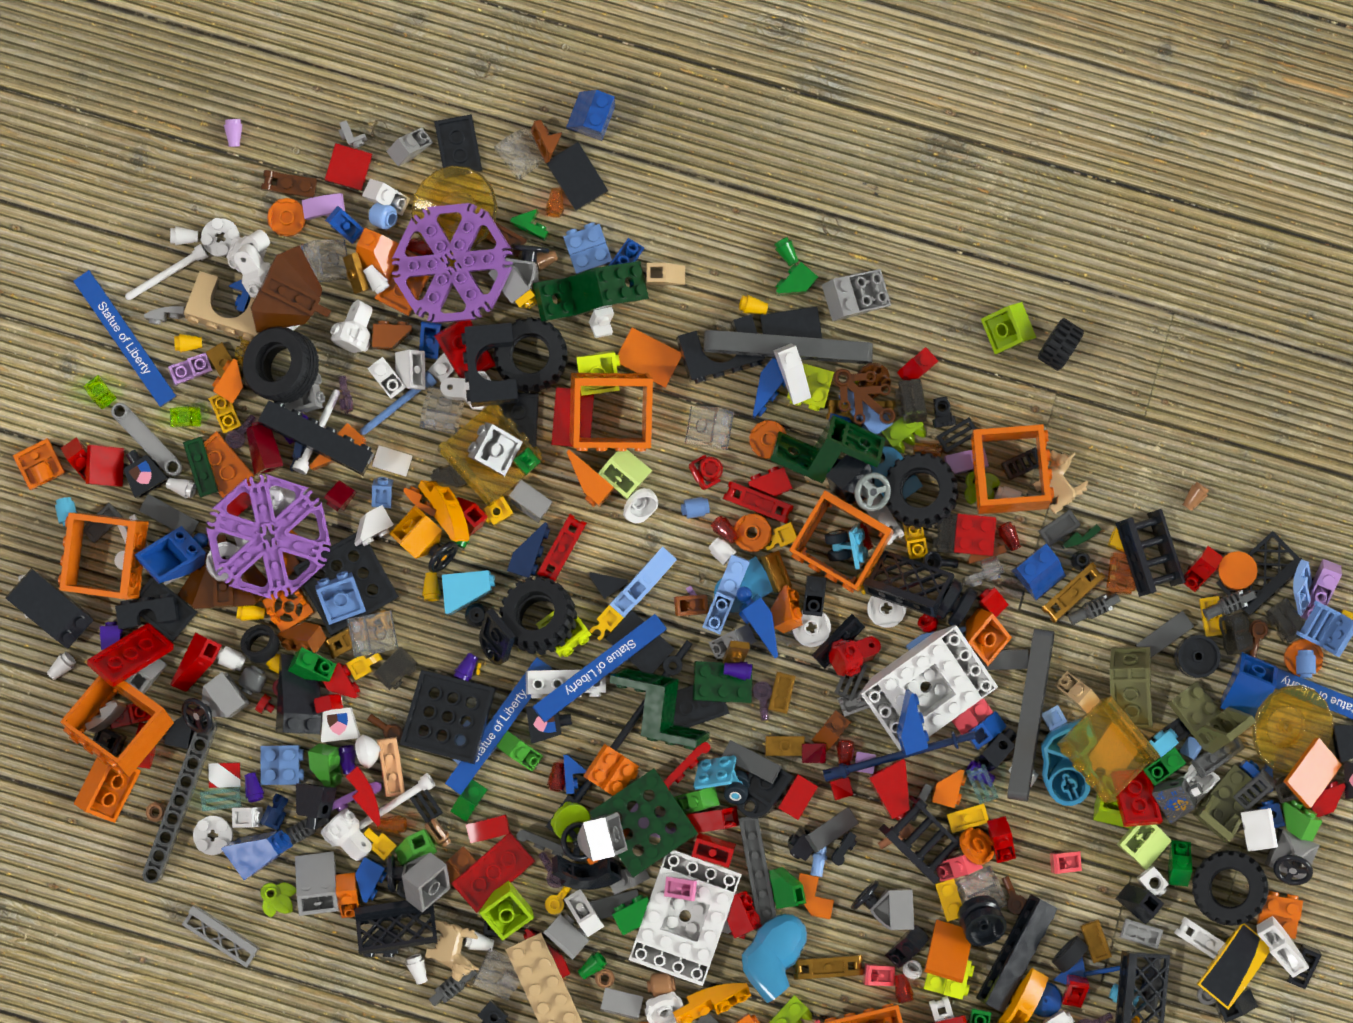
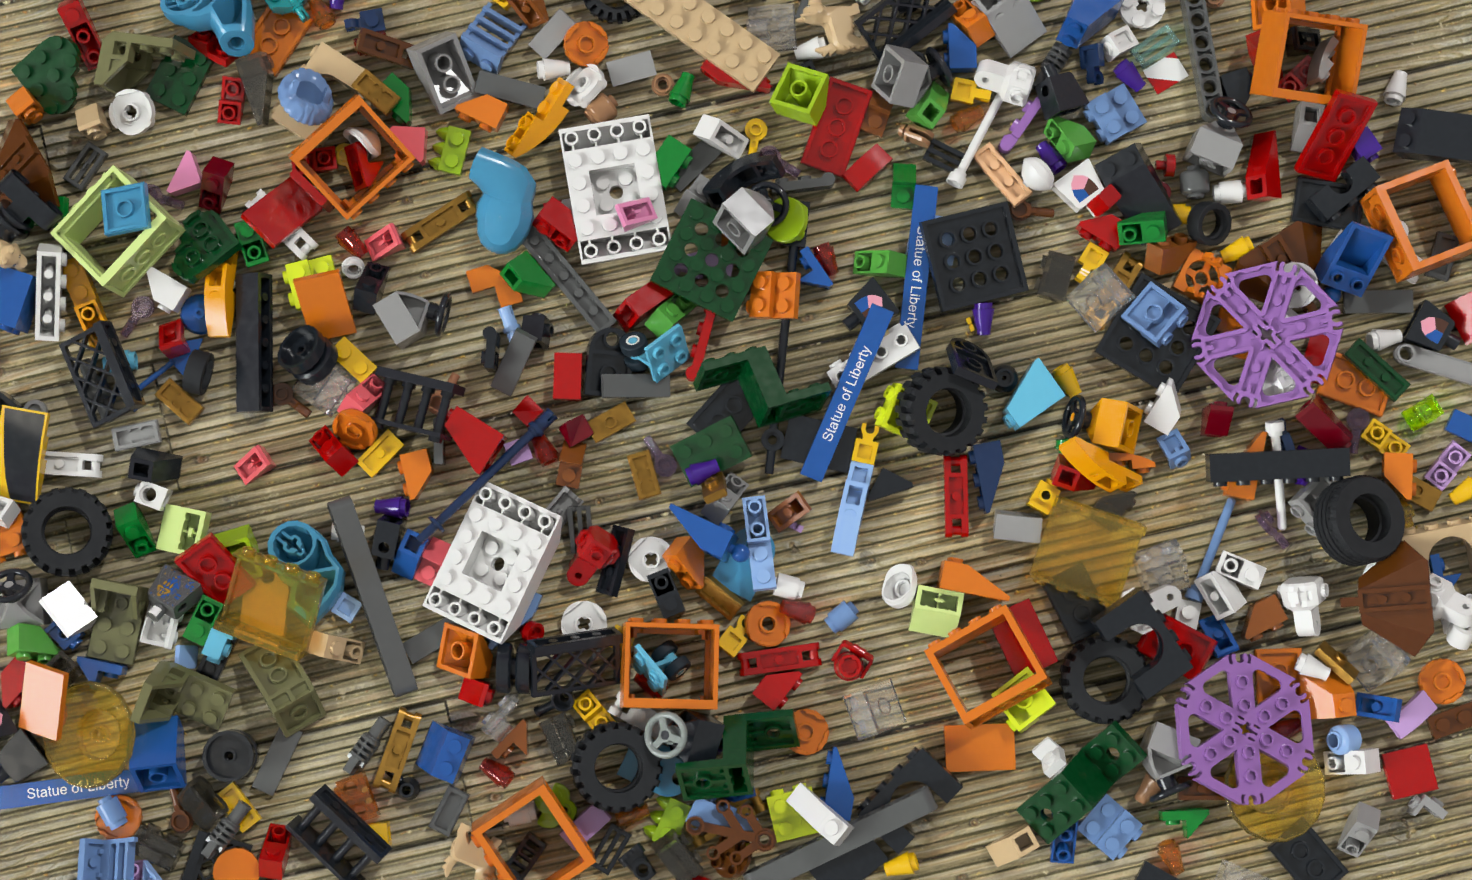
camera: 150 degrees right, 0 degrees up
red slope [345,765,381,827] -> none
white sticker [372,446,412,476] -> none
light grey plate [468,422,522,476] -> none
green tile [513,448,541,476] -> none
yellow plate [515,290,537,309] -> none
light grey slope [544,913,590,960] -> none
red brick [691,833,736,868] -> none
blue slope [897,689,929,755] -> none
red plate [954,514,996,556] -> none
clear light blue tile [966,764,998,804] -> none
dark green slope [1061,524,1102,549] -> none
dark grey tile [1191,737,1245,778] -> none
dark grey slope [1233,769,1276,811] -> none

